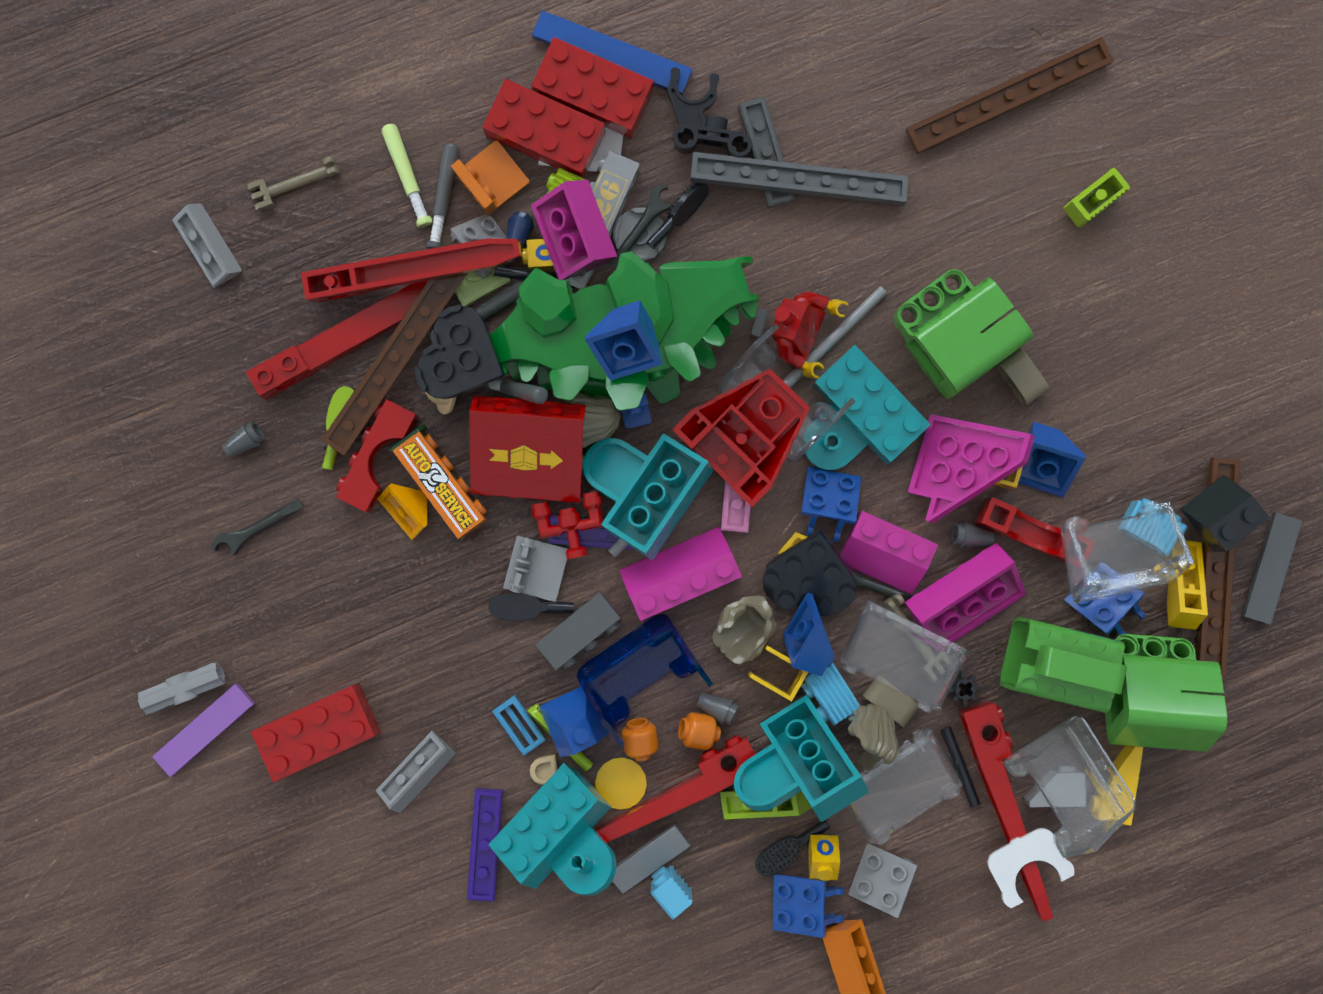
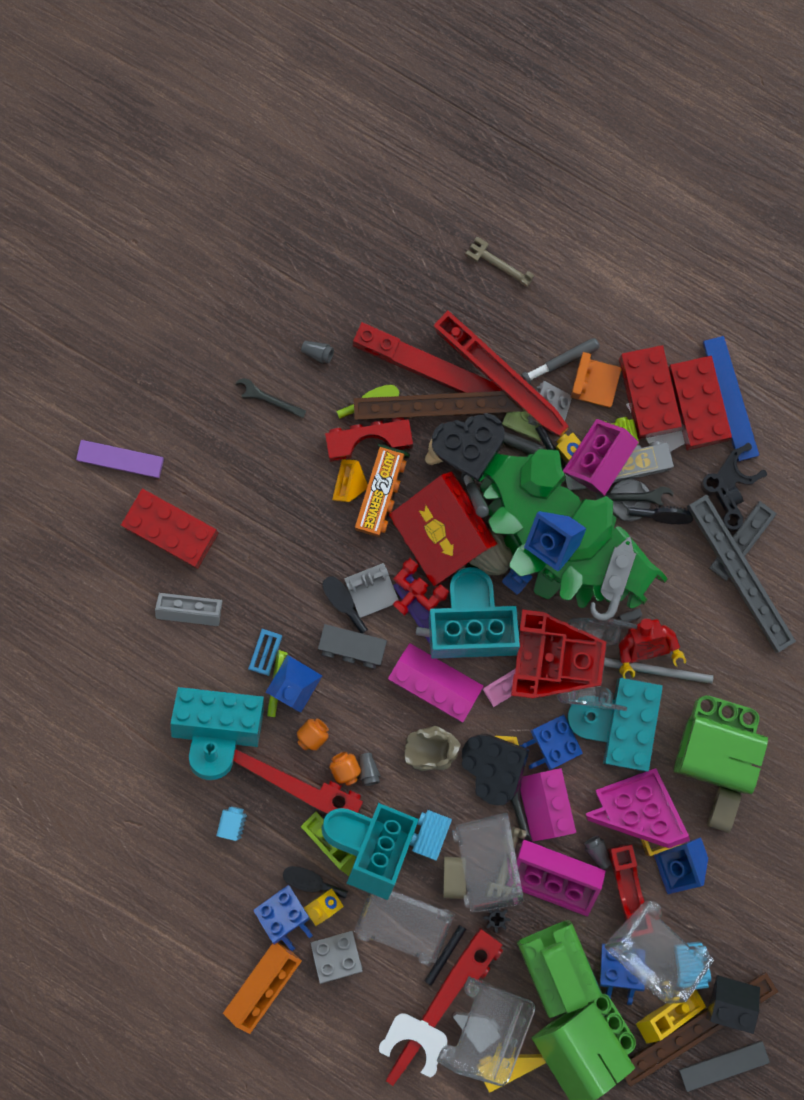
camera: 55 degrees right, 5 degrees down
light grey piece [138,662,226,715] -> none
light grey slope [172,203,242,288] -> none
yellowish green piece [381,124,433,228] -> none
dark purple tile [467,788,503,902] -> none
dark blue cone [506,212,534,249] -> none
tan tile [530,754,558,785] -> none
clear blue windscreen [577,614,713,747] -> none
yellow sticker [595,757,647,810] -> none
light grey slope [613,823,690,893] -> none
yellow piece [747,644,808,702] -> none
blue slope [782,592,834,676] -> none
dark tan hair [848,704,899,771] -> none
none -> light grey plate [590,537,636,621]

